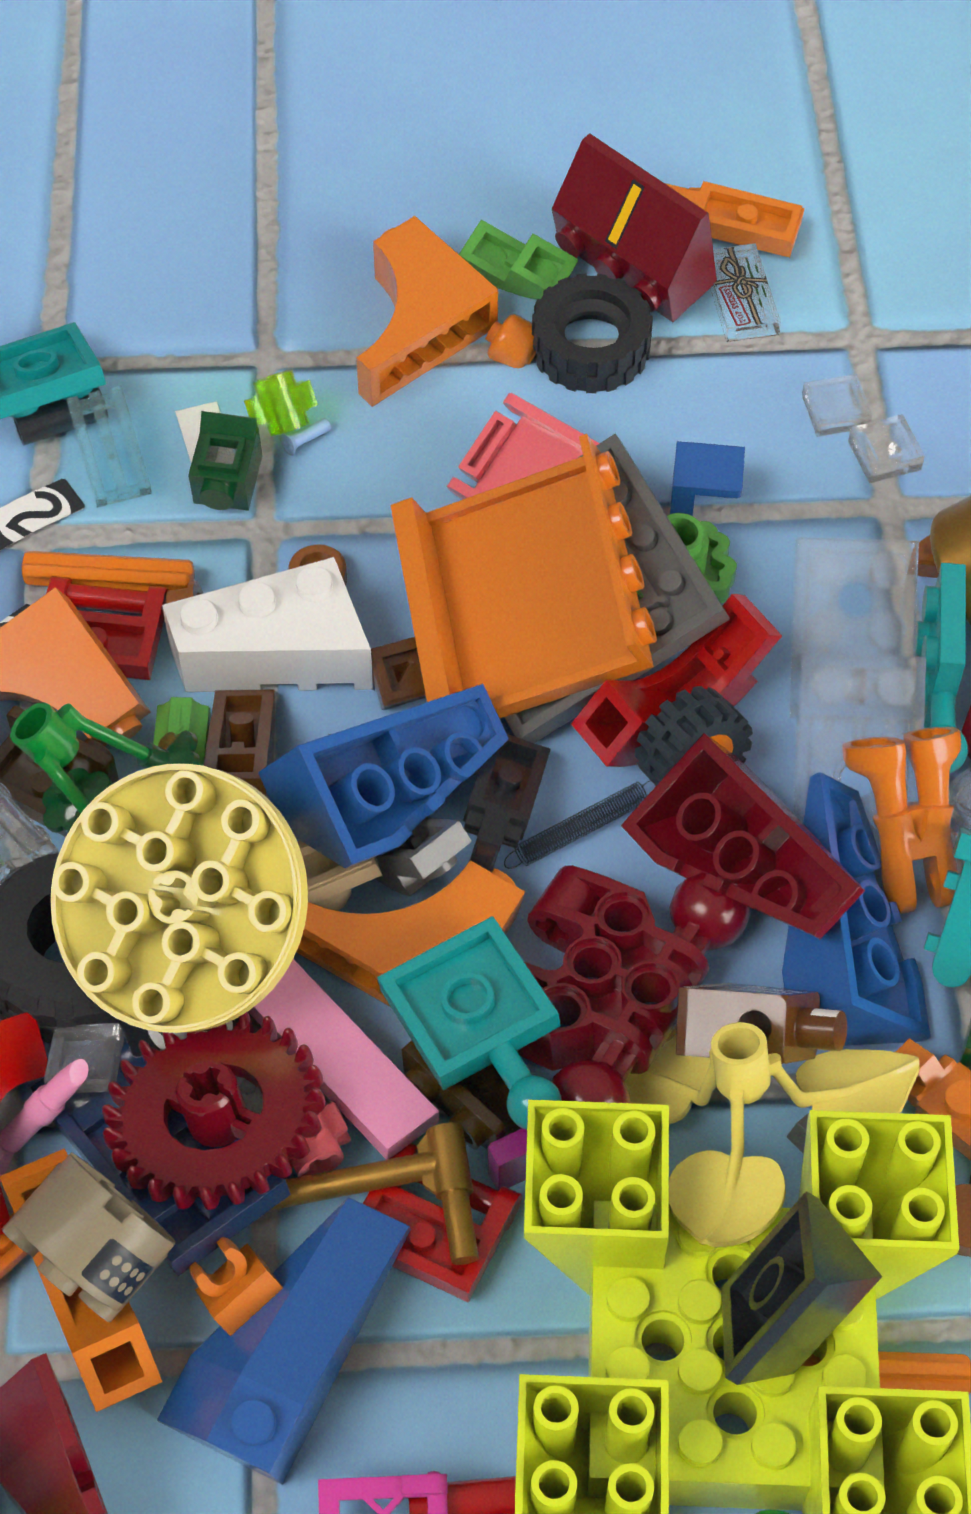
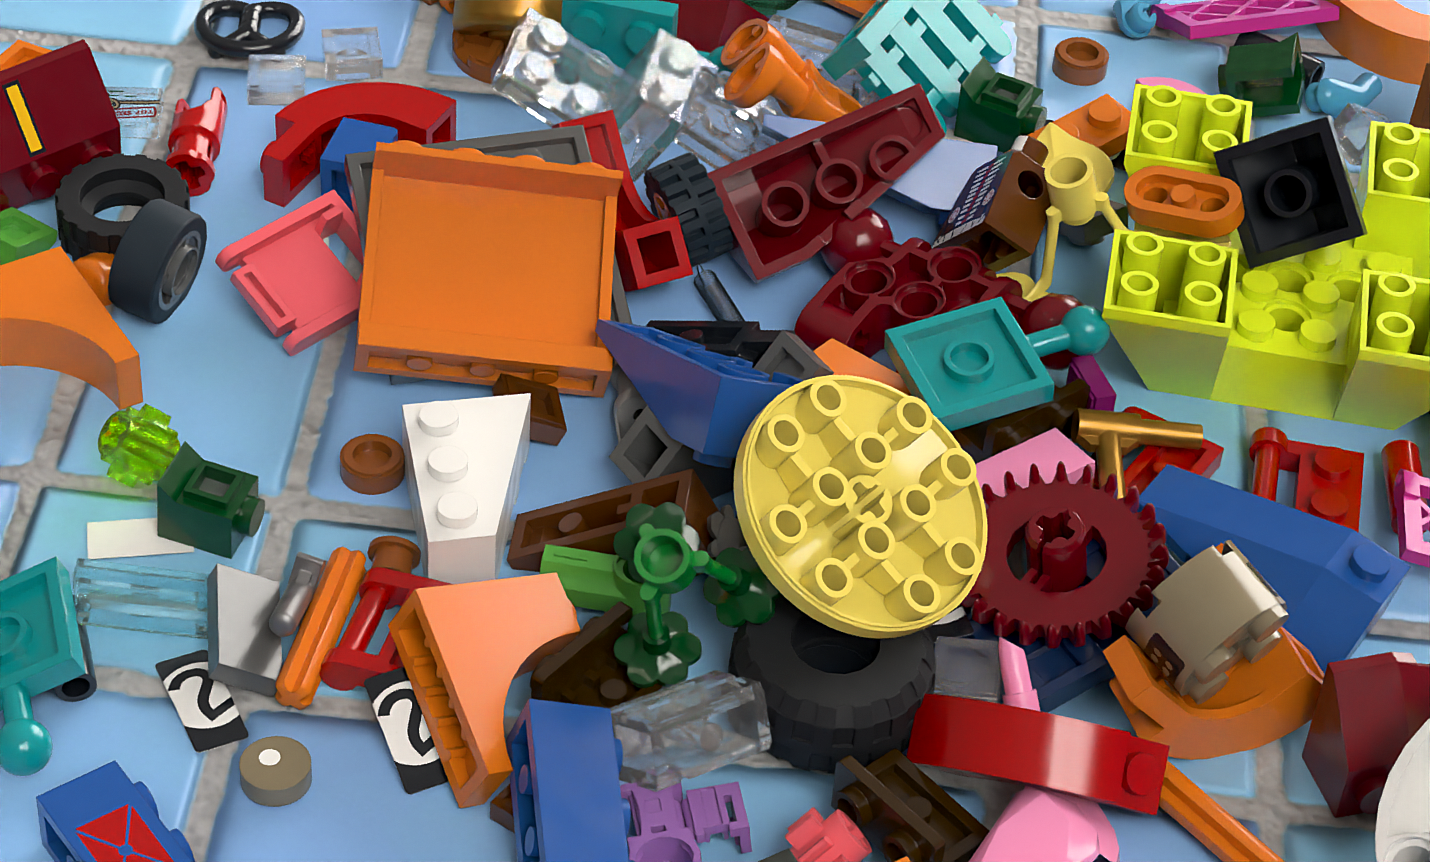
camera: 85 degrees left, 15 degrees down
none -> black wheel [108,199,207,324]
none -> red piece [166,87,228,197]
none -> black piece [194,0,306,61]
none -> tile [207,563,282,697]
none -> red arch [260,82,456,208]
none -> flat silver bar [269,552,326,637]
none -> orange plate [1124,165,1245,238]
none -> red plate [1249,427,1364,533]

